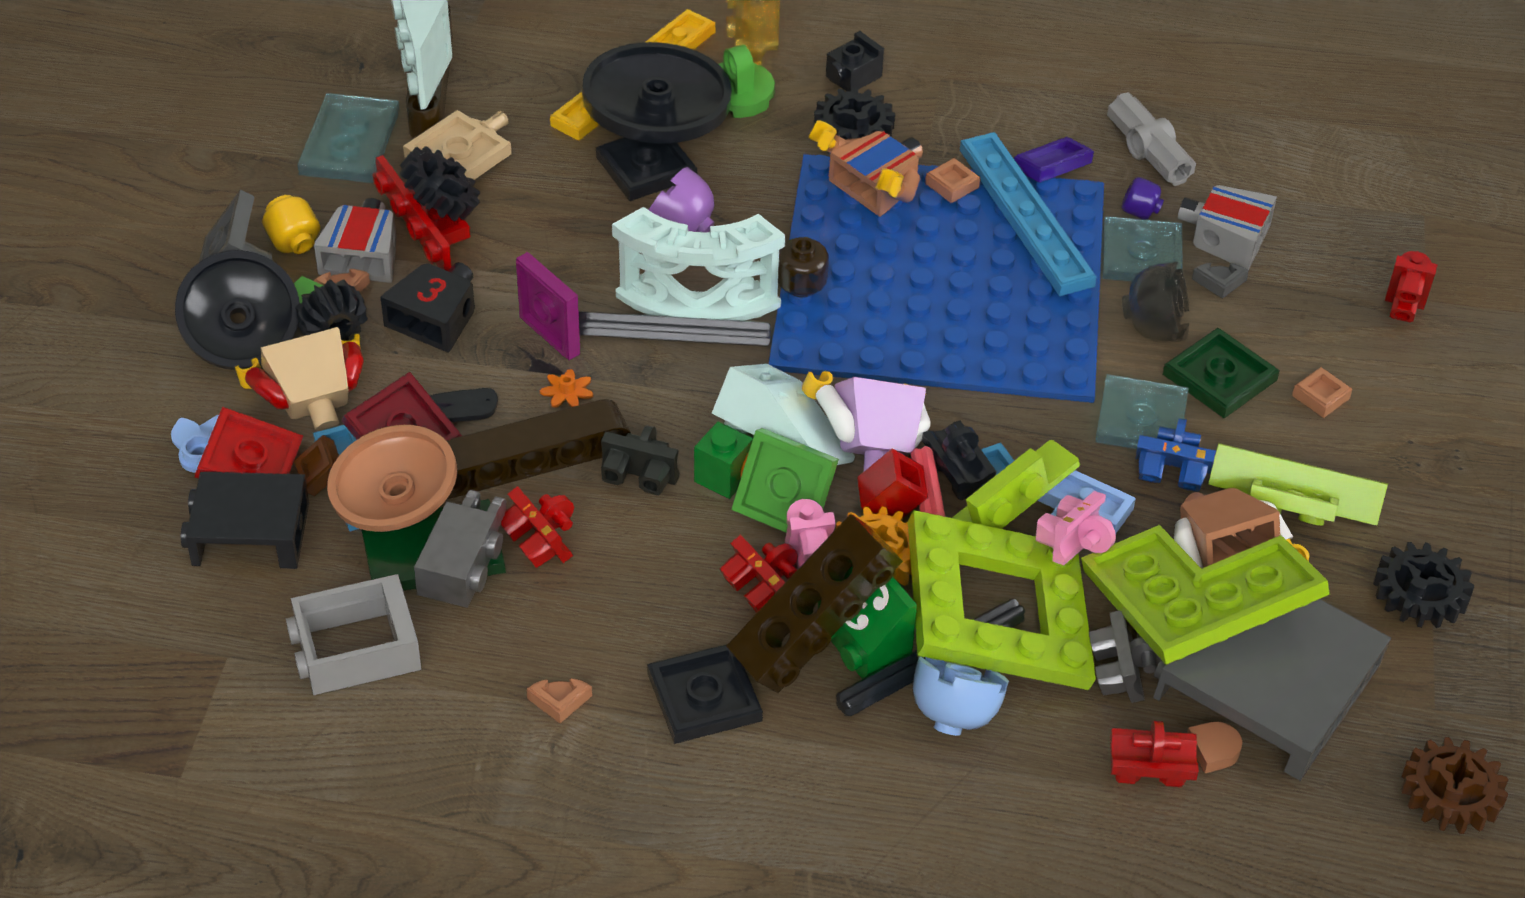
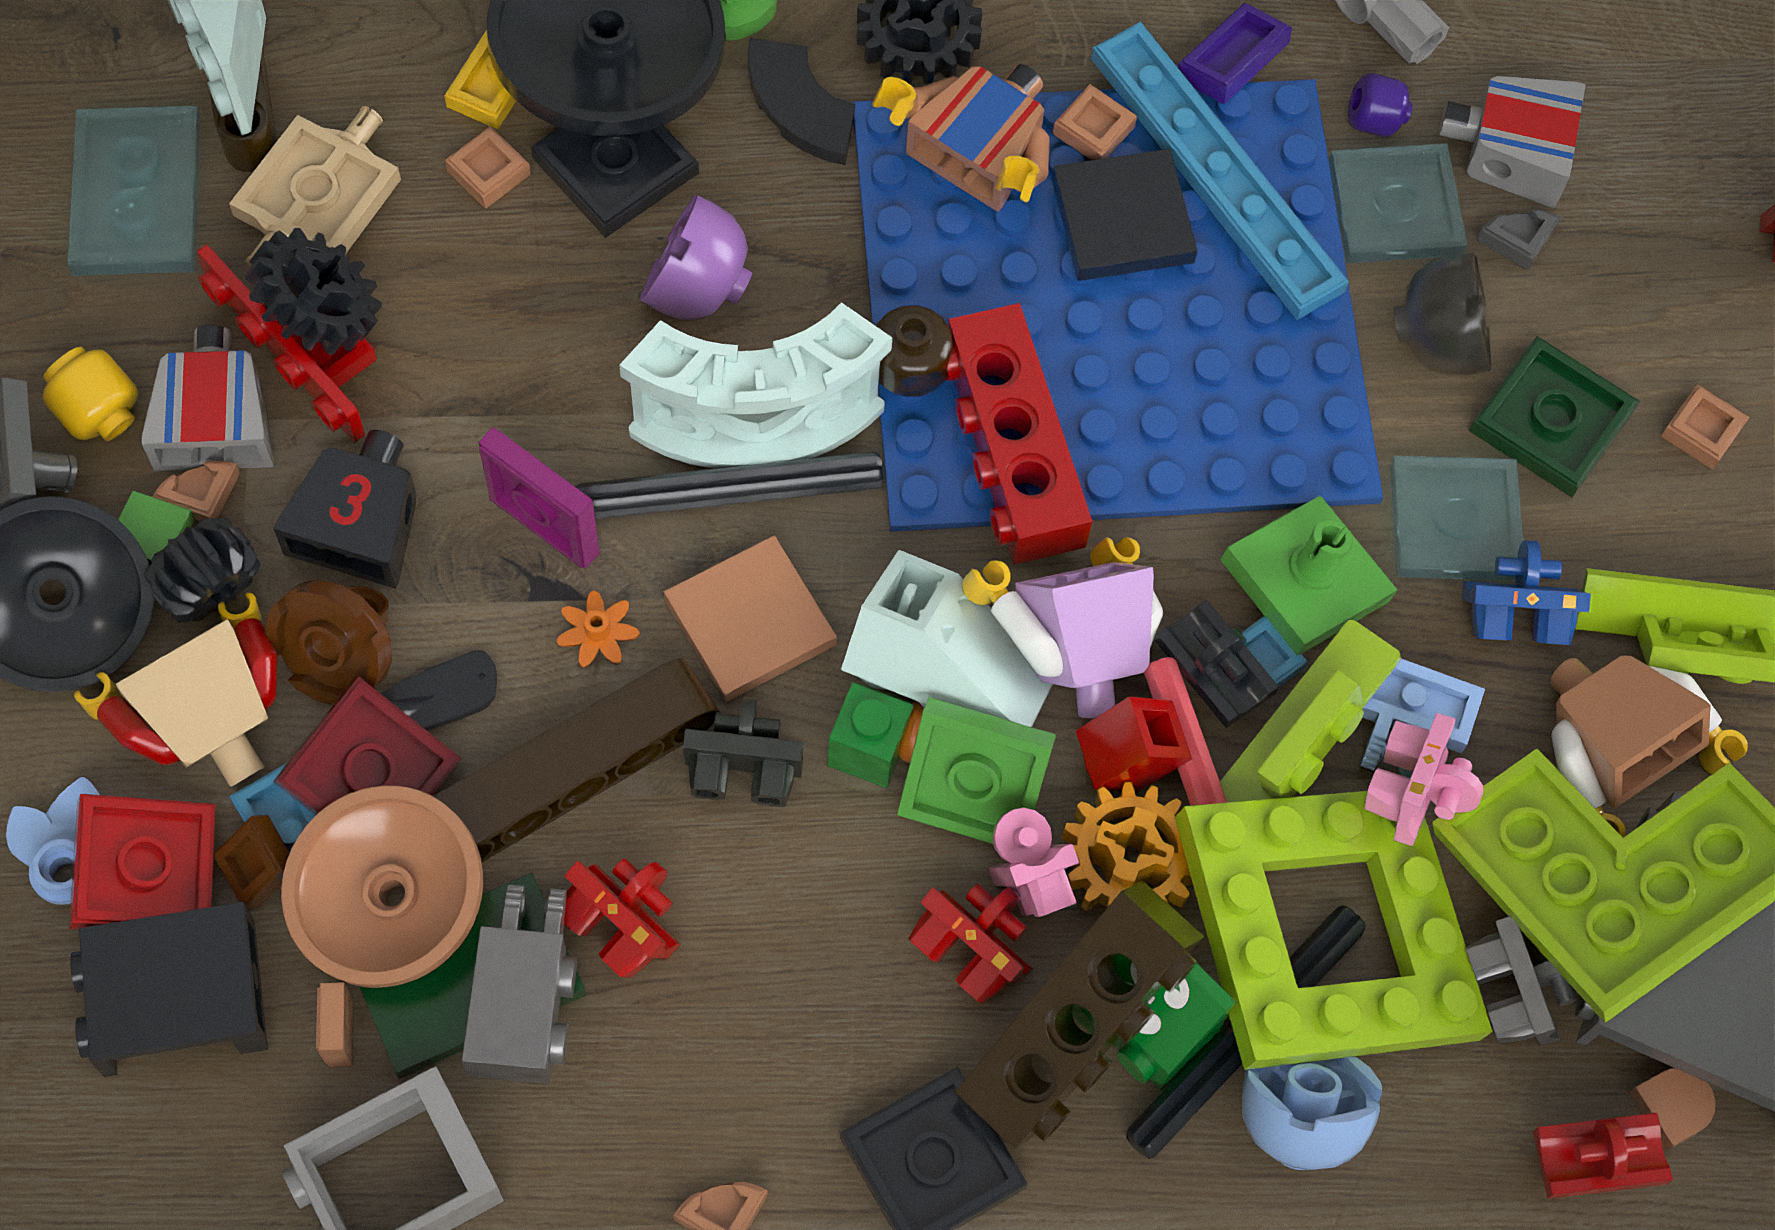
camera: 15 degrees left, 20 degrees up
none -> reddish brown tile [265,579,392,705]
none -> nougat tile [316,982,354,1067]
none -> nougat tile [445,126,531,209]
none -> nougat tile [663,535,837,703]
none -> black tile [748,38,856,165]
none -> red brick [945,303,1092,565]
none -> black tile [1052,149,1198,281]
none -> bright green tile [1220,495,1397,656]

